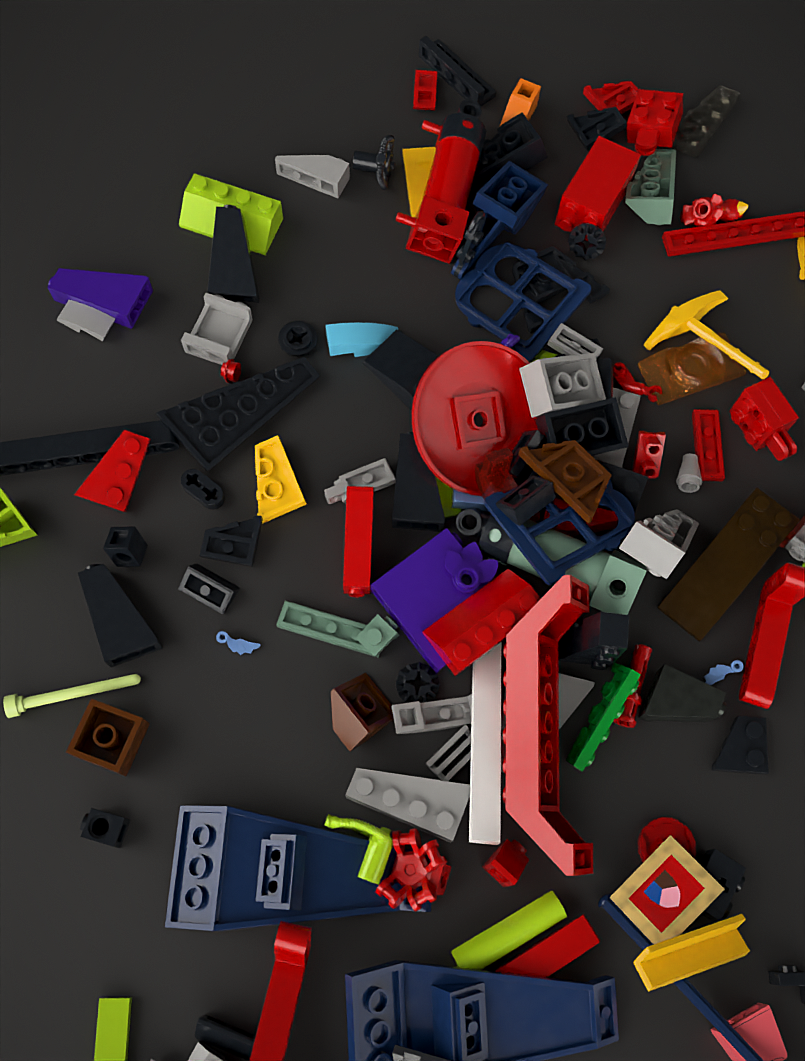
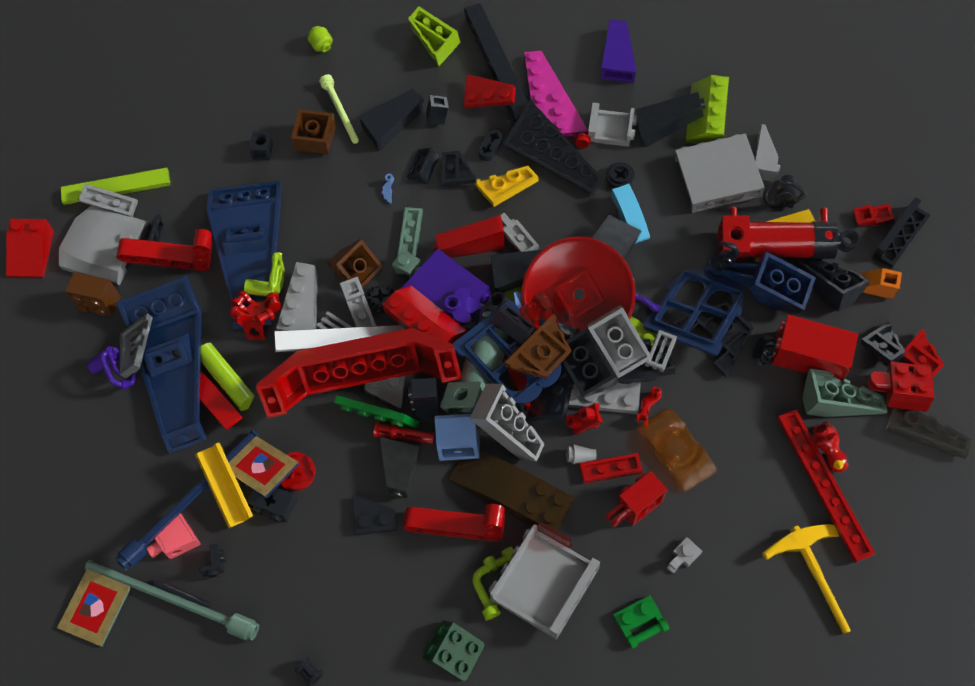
camera: 85 degrees right, 5 degrees down
light grey slope [57,300,115,341] -> none
red slope [482,839,529,887] -> none
yellow piece [644,290,769,379] -> none
medium blue piece [704,660,743,685] -> none
none -> medium blue slope [435,414,480,461]
none -> dark pink wing [524,50,588,137]
none -> light grey panel [675,133,765,213]

